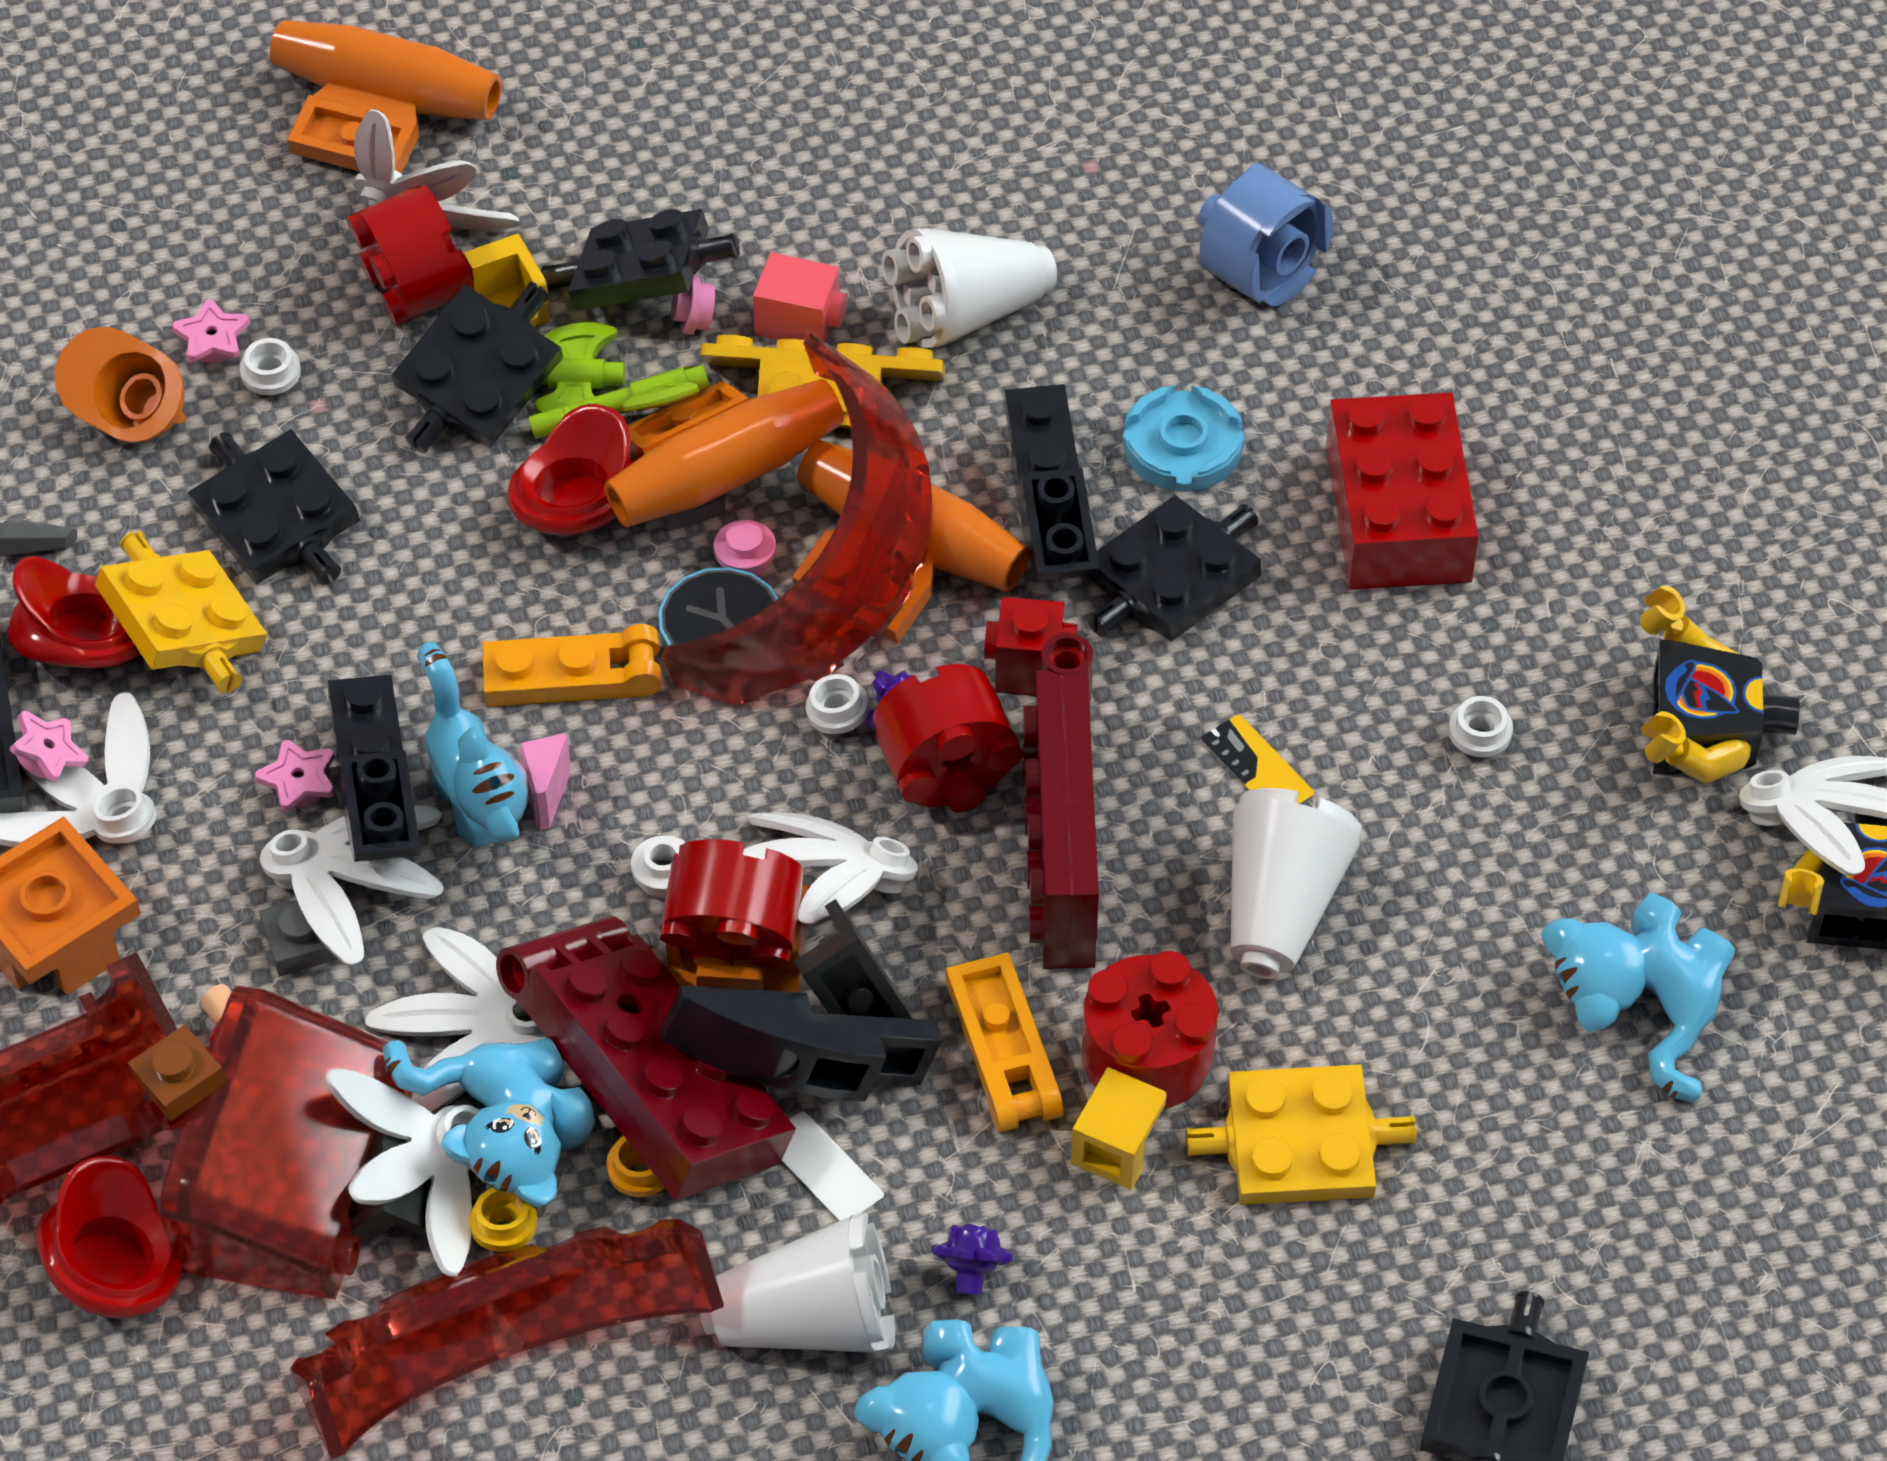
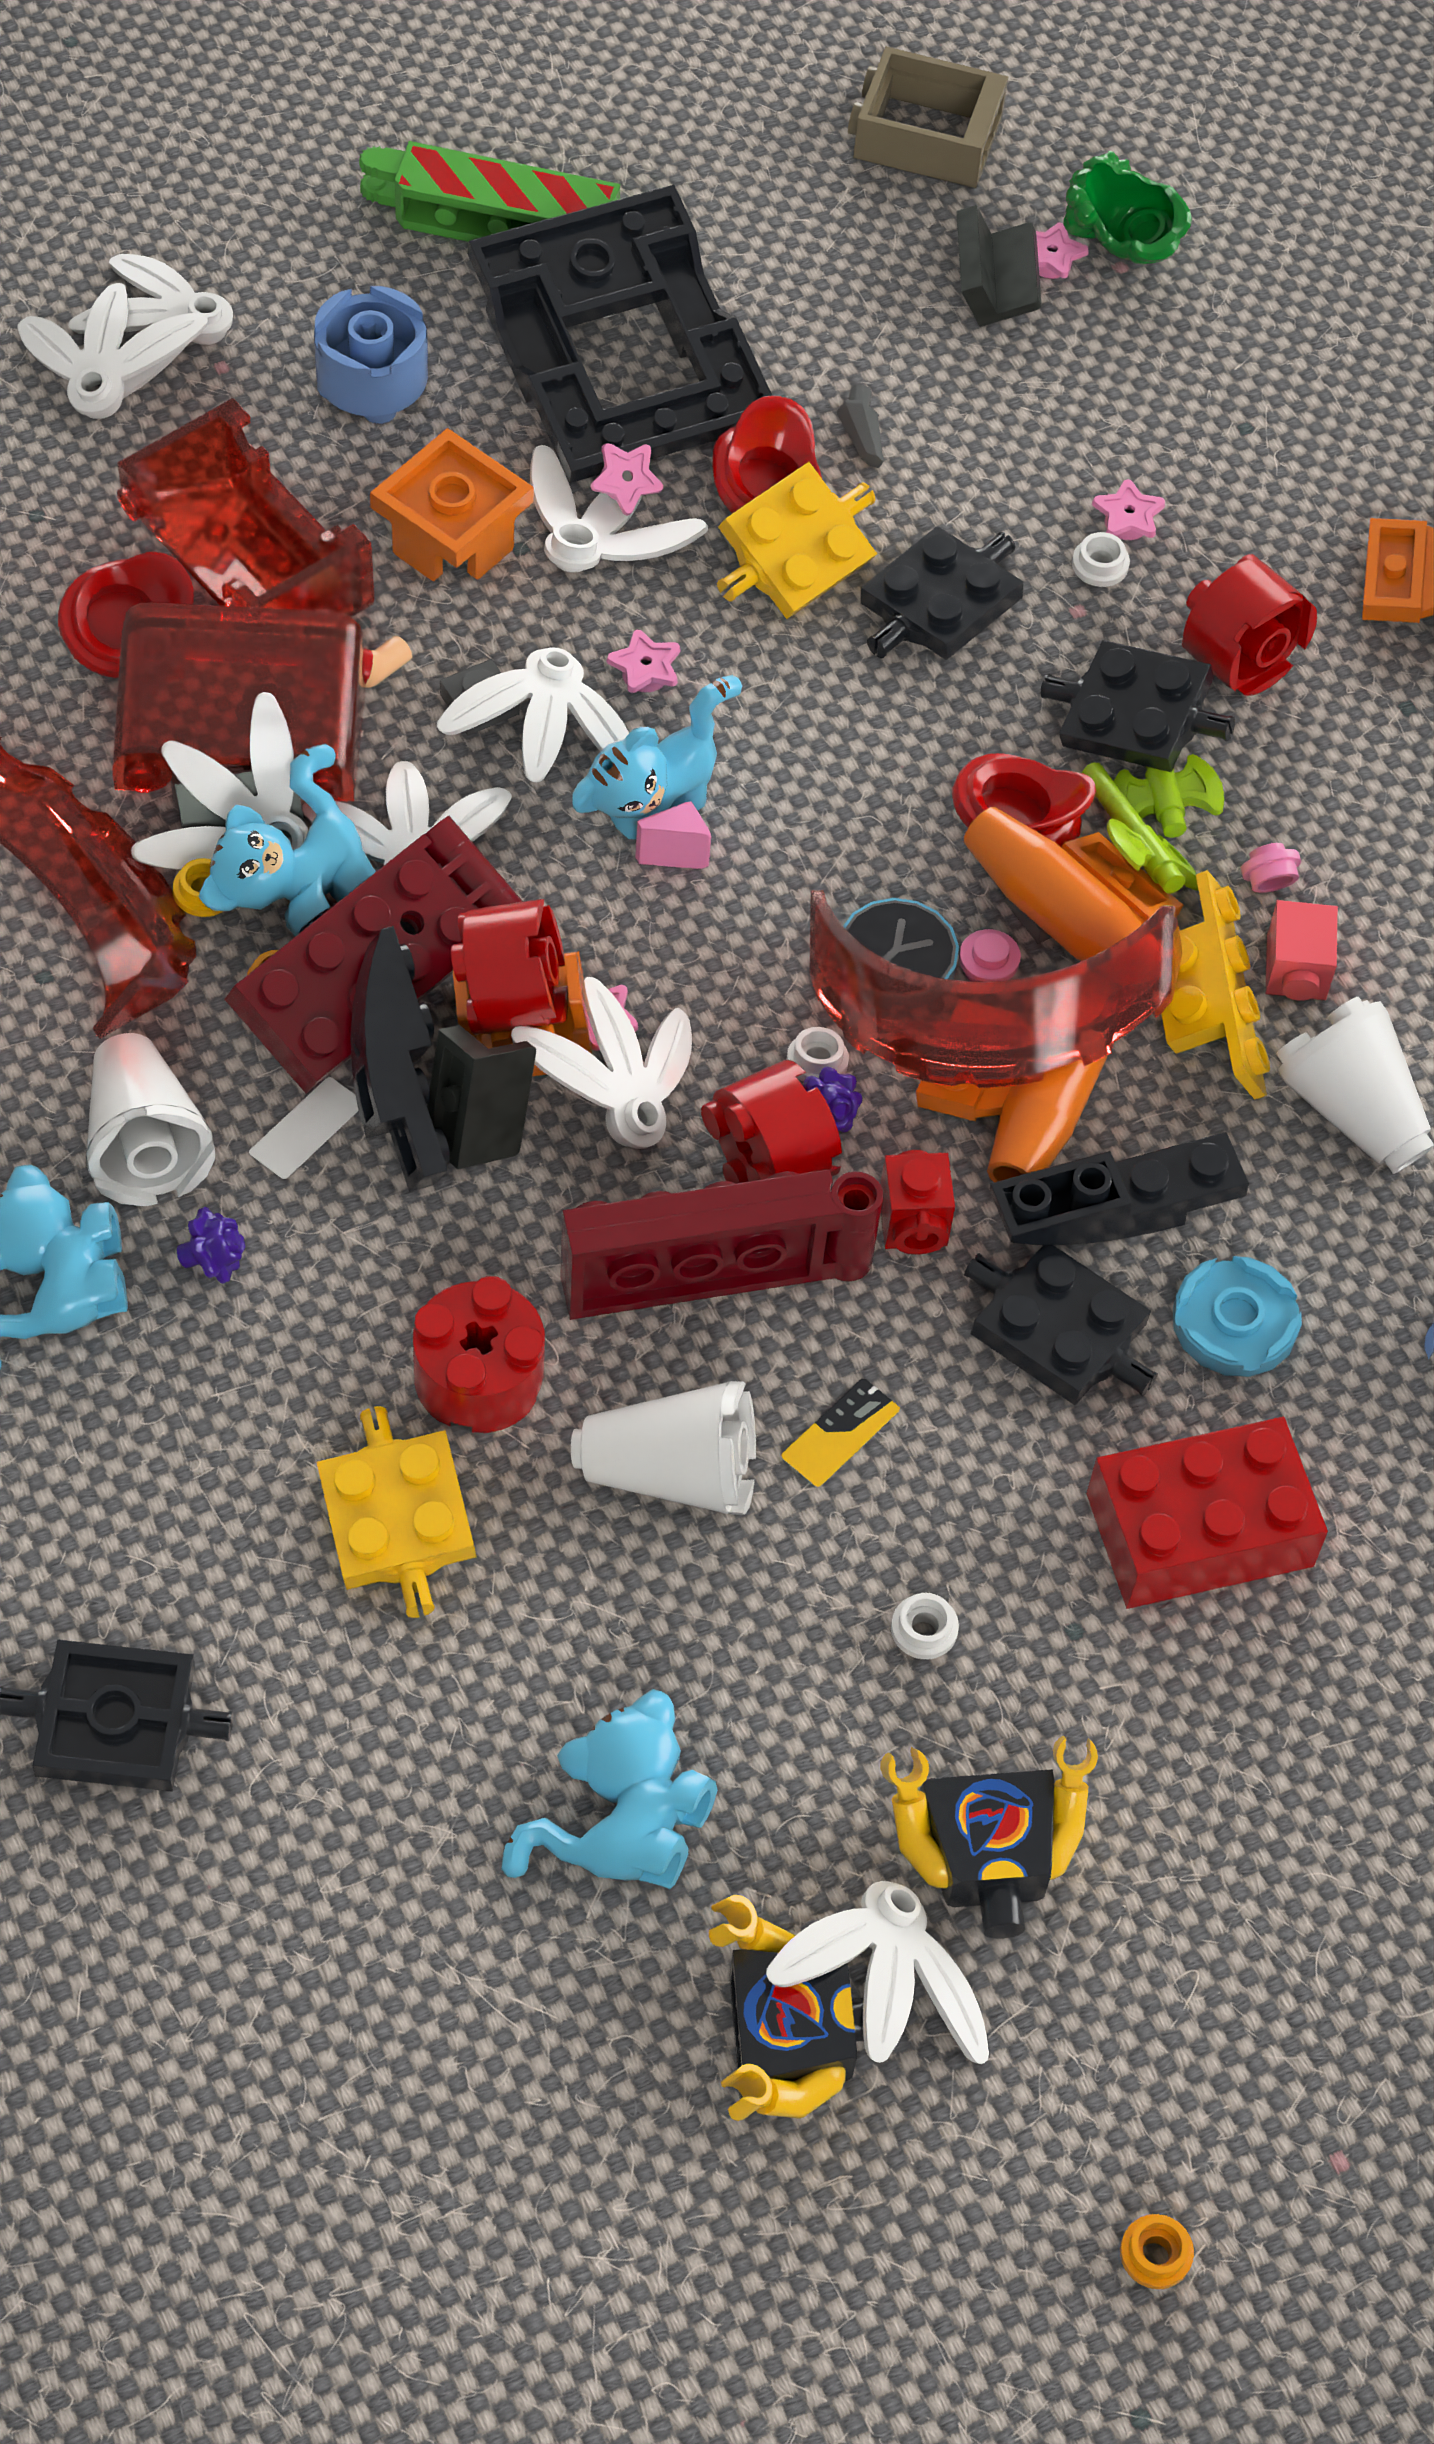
camera: 75 degrees right, 5 degrees up
orange piece [54,326,187,443] -> none
dark orange plate [128,1024,228,1121] -> none
black slope [328,675,421,862] -> none
white plant [353,109,521,231] -> none
yellow panel [463,233,550,327] -> none
light orange plate [482,624,662,707] -> none
black plate [541,209,740,311] -> none
white plate [631,835,685,898] -> none
light orange plate [945,952,1064,1133] -> none
yellow panel [1071,1067,1167,1190] -> none

